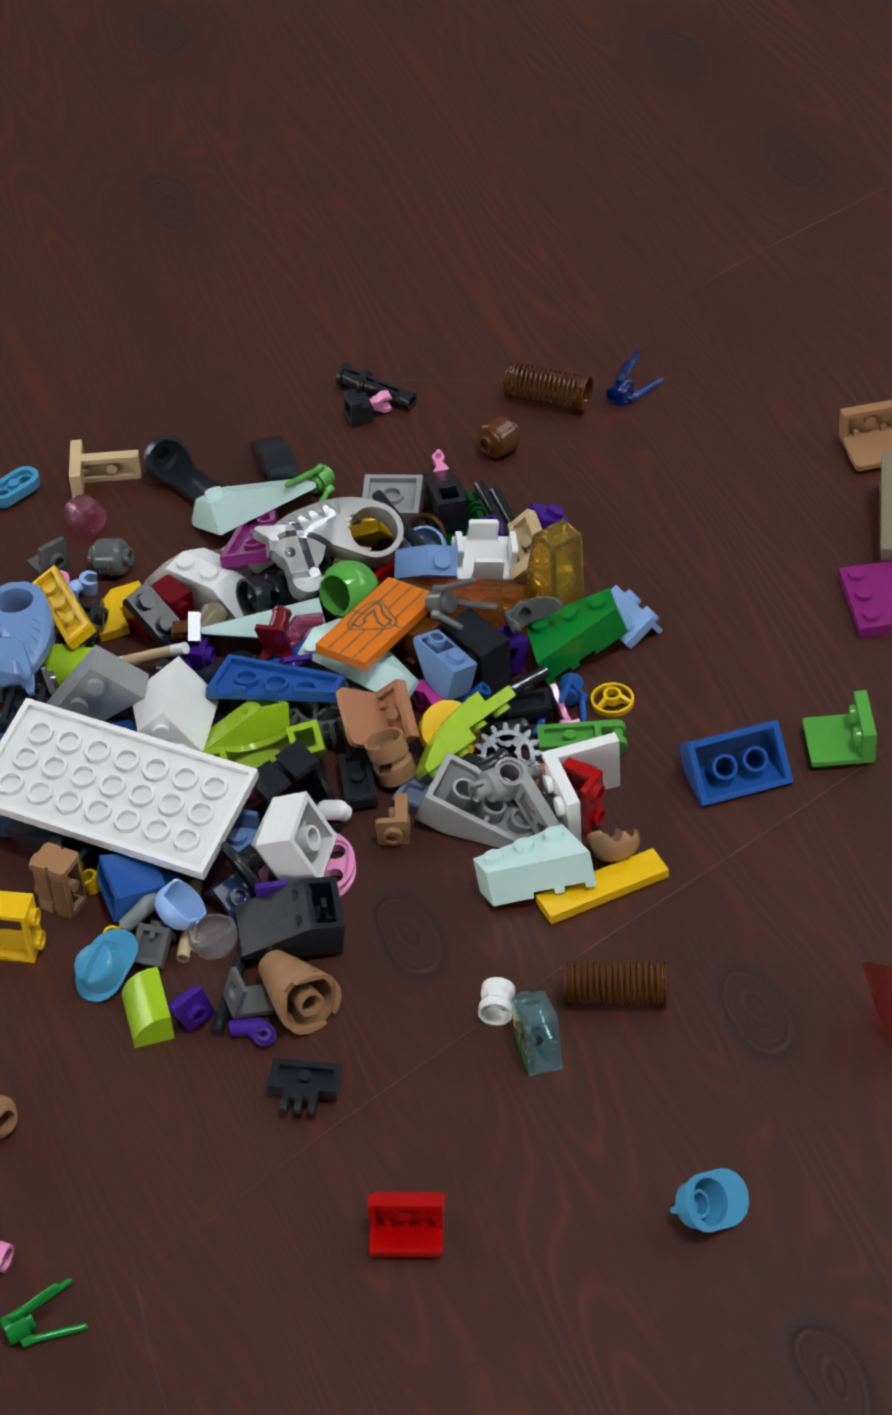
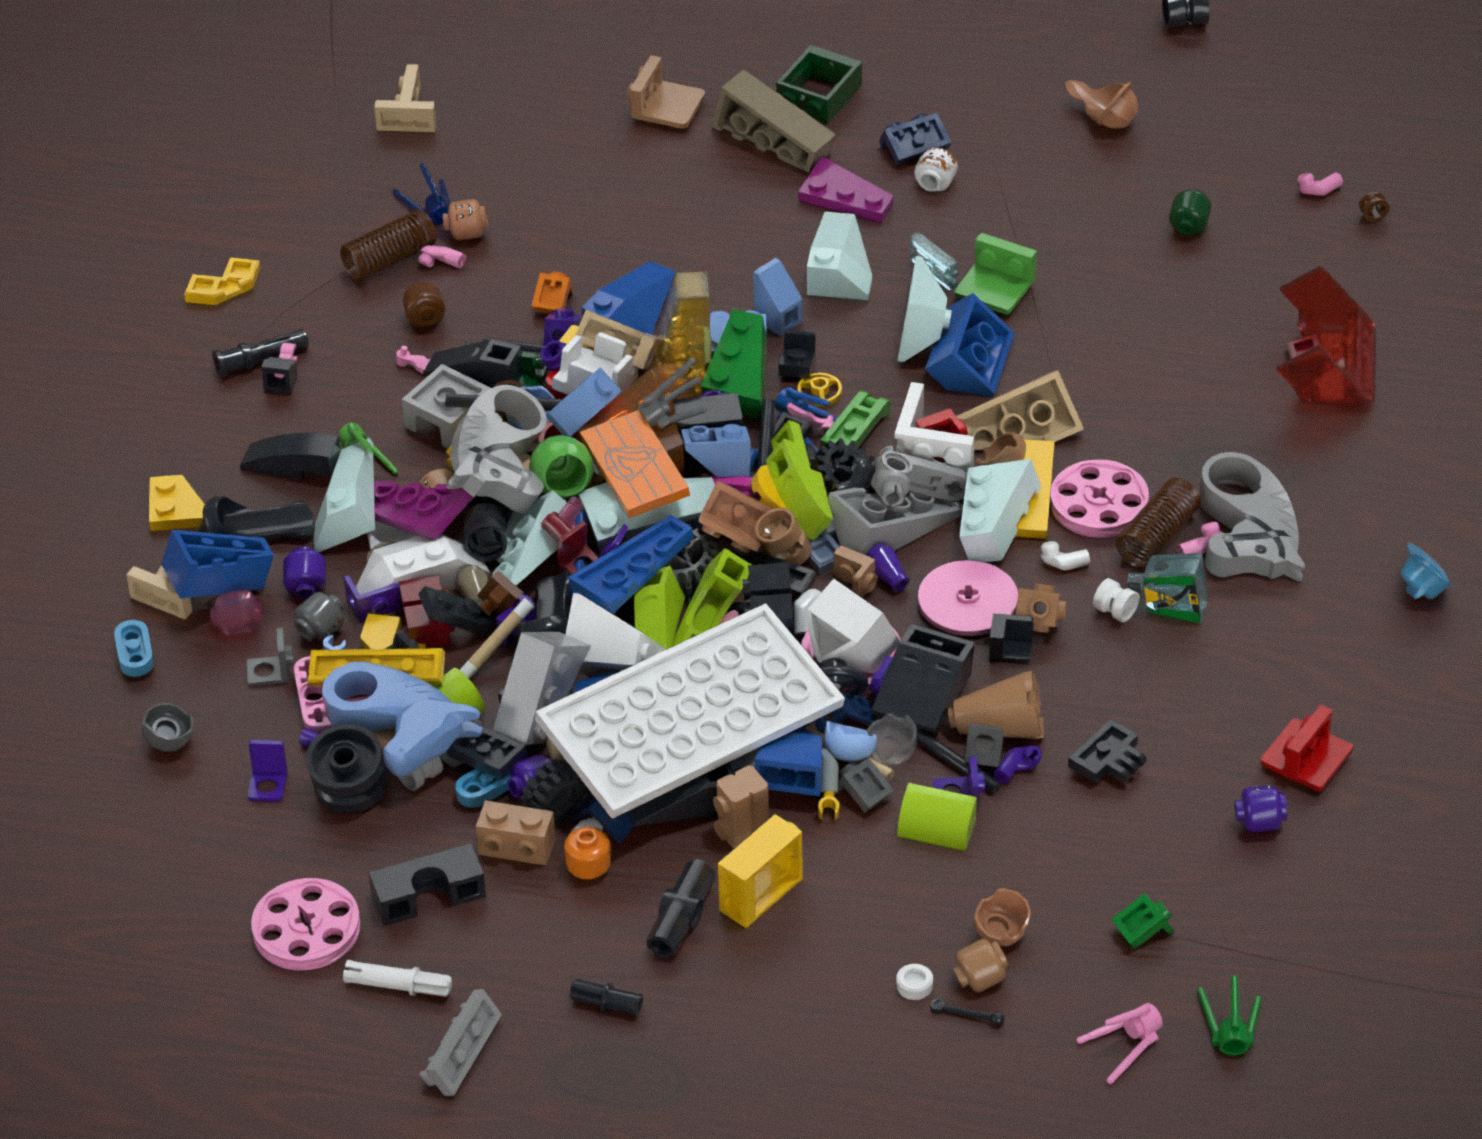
camera: 60 degrees left, 0 degrees up
dark azure piece [74,929,138,1002] -> none
dark grey helmet [503,596,563,634] -> none
none -> yellow wing [149,475,205,531]
none -> blue wedge [161,530,274,599]
none -> yellow tile [184,258,261,305]
none -> dark purple head [283,547,327,599]
none -> dark purple bracket [343,575,402,623]
none -> tan bracket [374,64,437,132]
none -> bright pink arm [418,245,466,268]
none -> nougat head [443,199,488,241]
none -> orange bracket [531,271,574,314]
none -> blue wedge [582,261,676,335]
none -> medium blue slope [753,258,803,337]
none -> black bracket [778,330,816,379]
none -> light aqua wedge [807,212,872,300]
none -> dark purple cone [866,543,910,592]
none -> light aqua wedge [897,256,952,362]
none -> clear light blue tile [910,232,958,290]
none -> bright pink piece [918,560,1018,636]
none -> tan wedge [957,370,1084,450]
none -> nougat hair [973,888,1031,946]
none -> black panel [989,613,1034,664]
none -> medium nougat brick [1016,583,1067,633]
none -> white arm [1040,541,1090,570]
none -> bright pink wedge [1050,459,1149,538]
none -> green bracket [1111,893,1175,950]
none -> bright pink arm [1177,521,1223,560]
none -> light grey animal [1198,452,1305,581]
none -> dark purple head [1234,785,1287,832]

